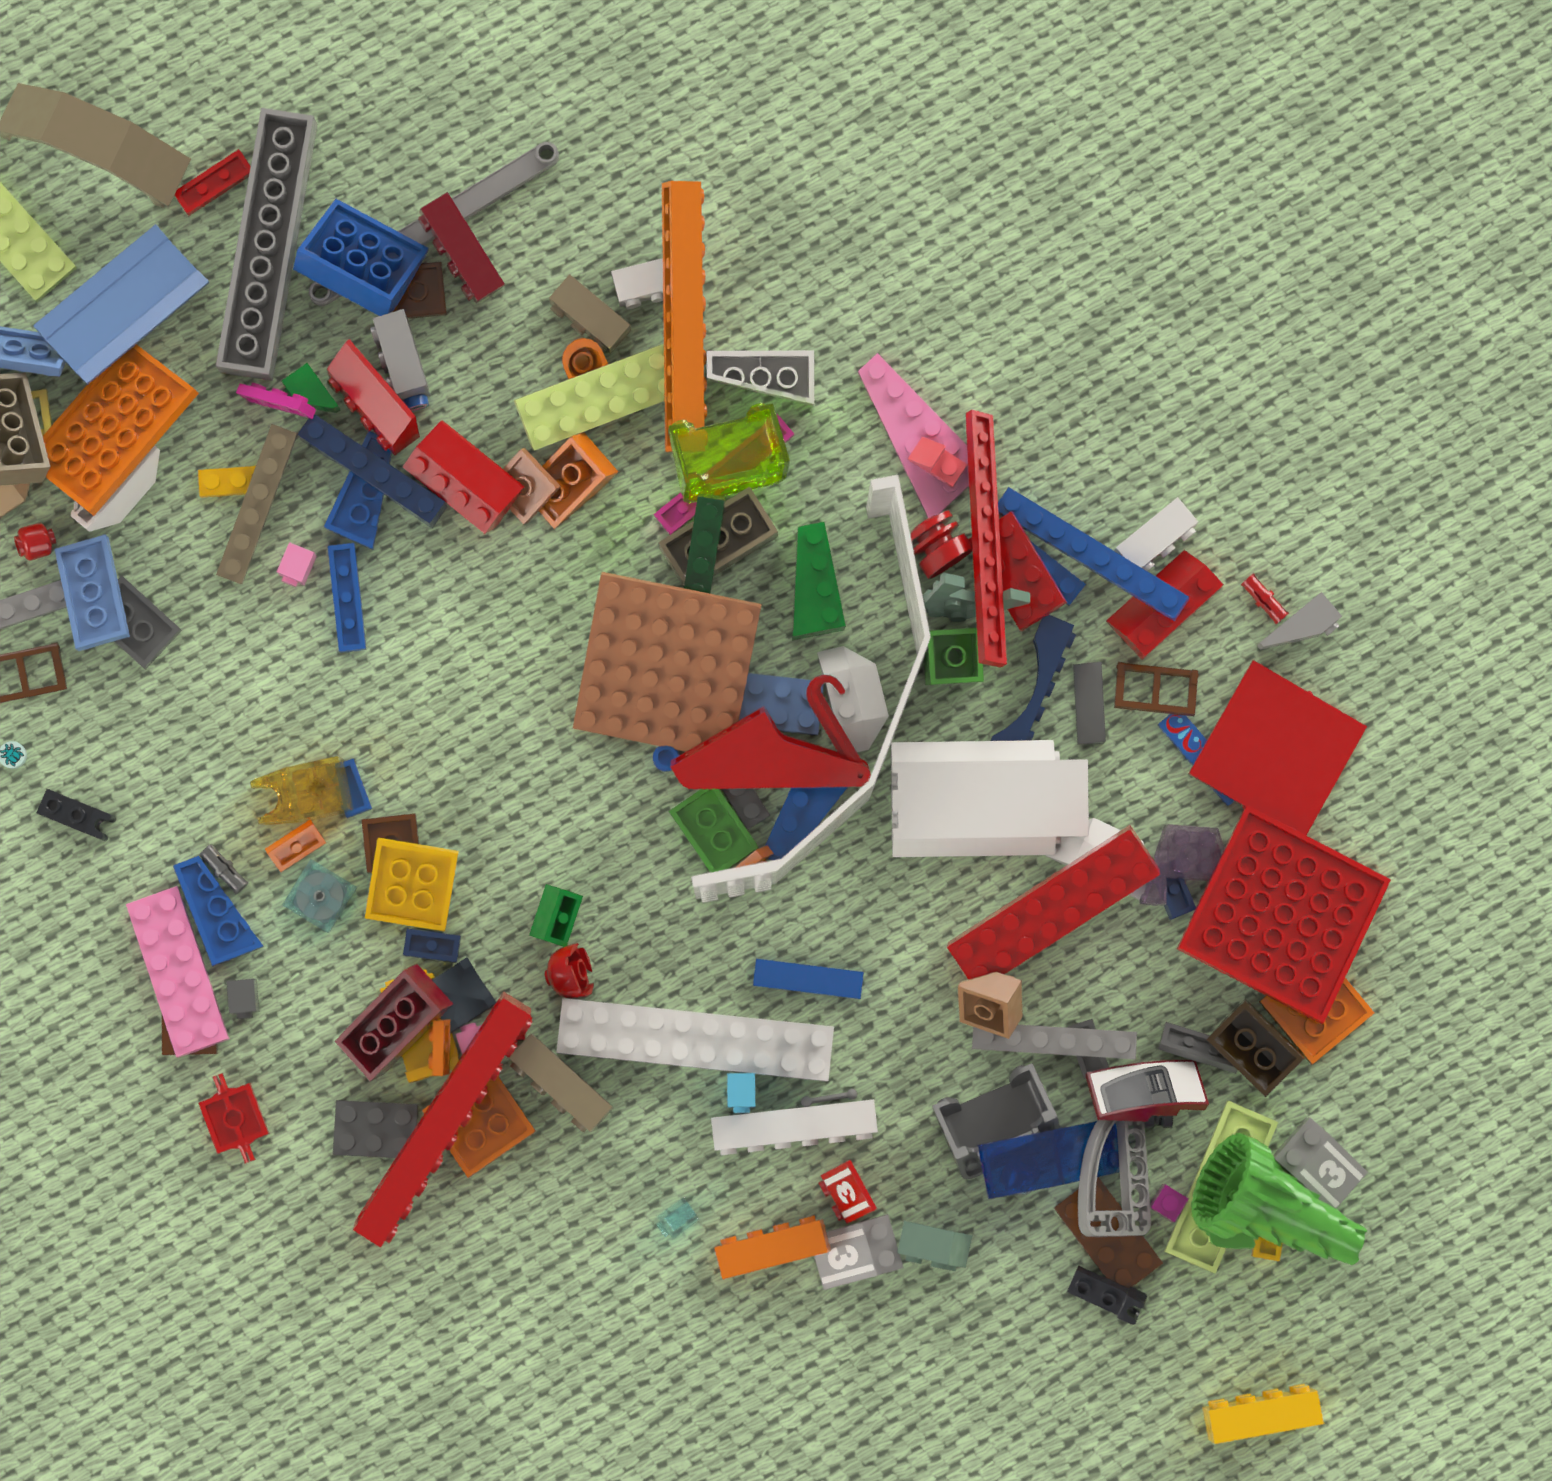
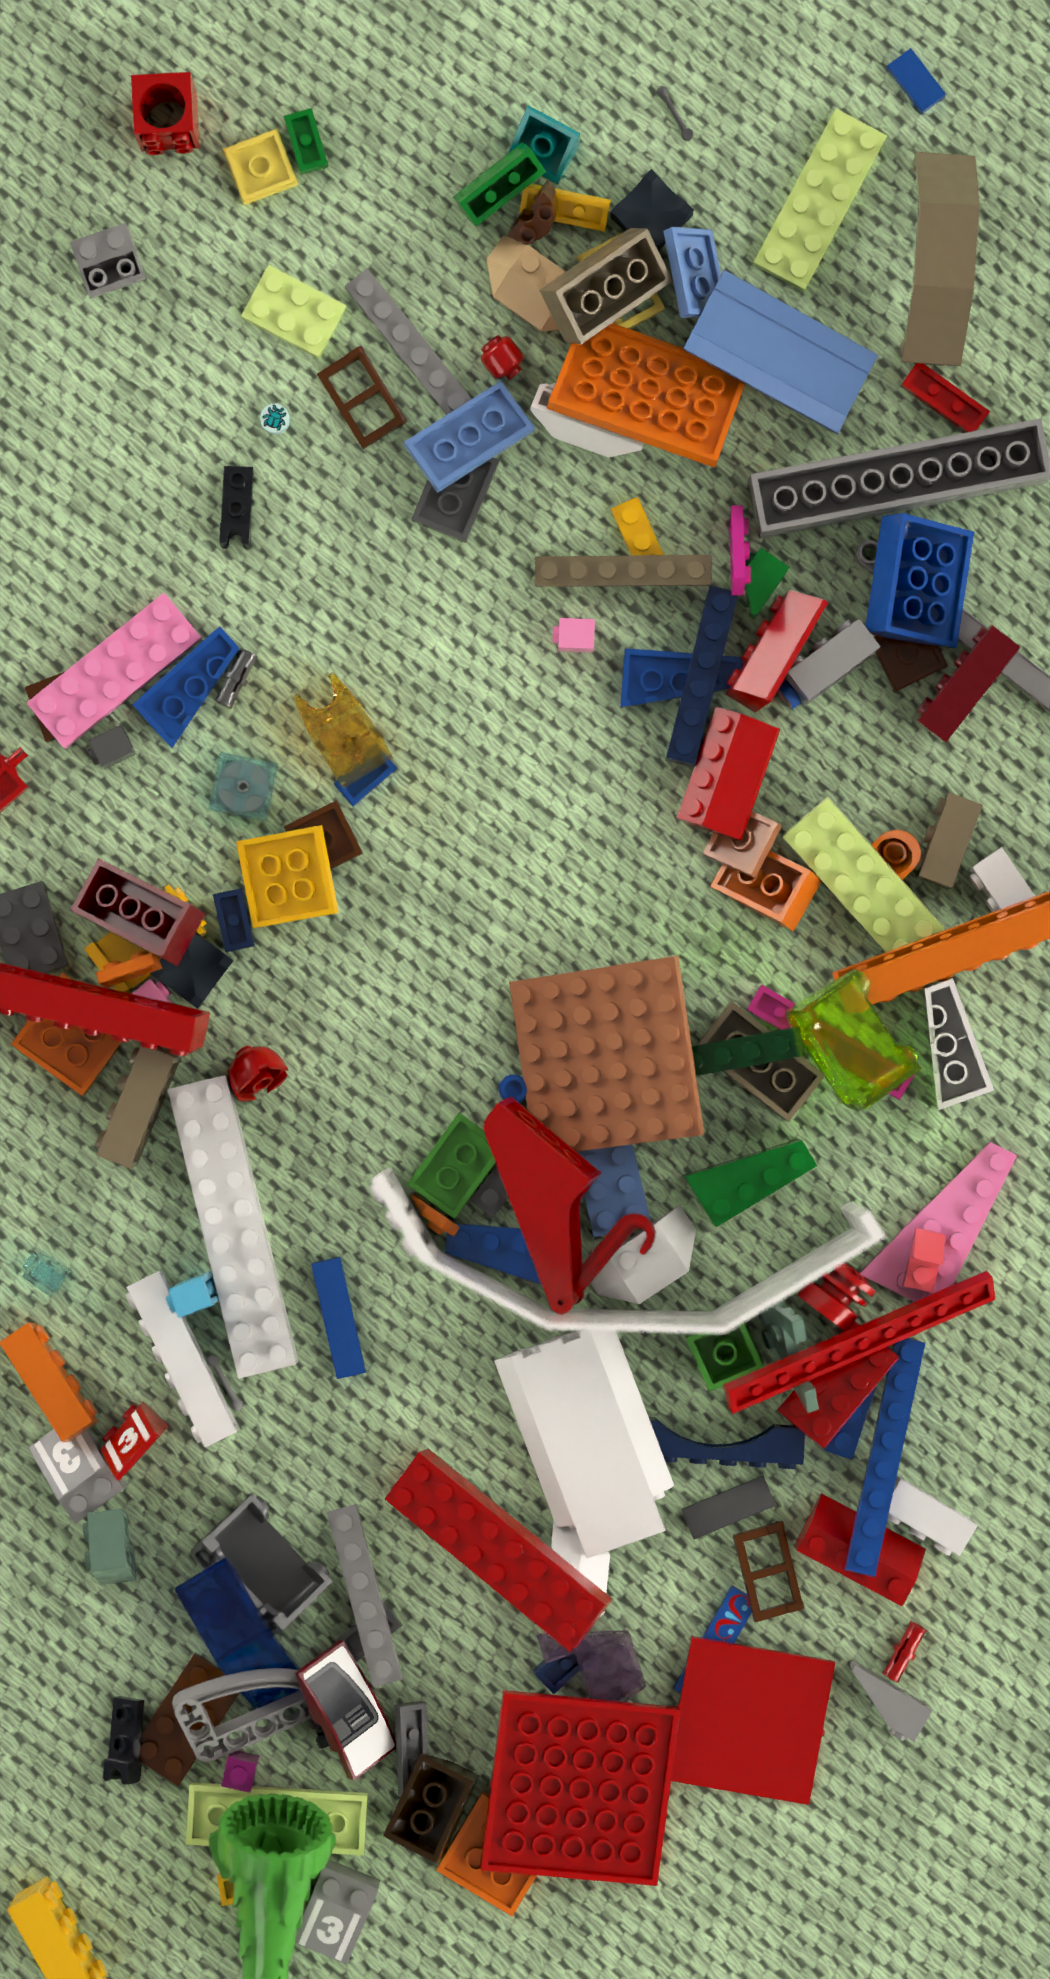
camera: 70 degrees right, 5 degrees up
orange plate [265,819,326,872] -> none
blue plate [328,543,367,653] -> none
green brick [529,884,583,947] -> none
medium nougat slope [958,972,1023,1039] -> none

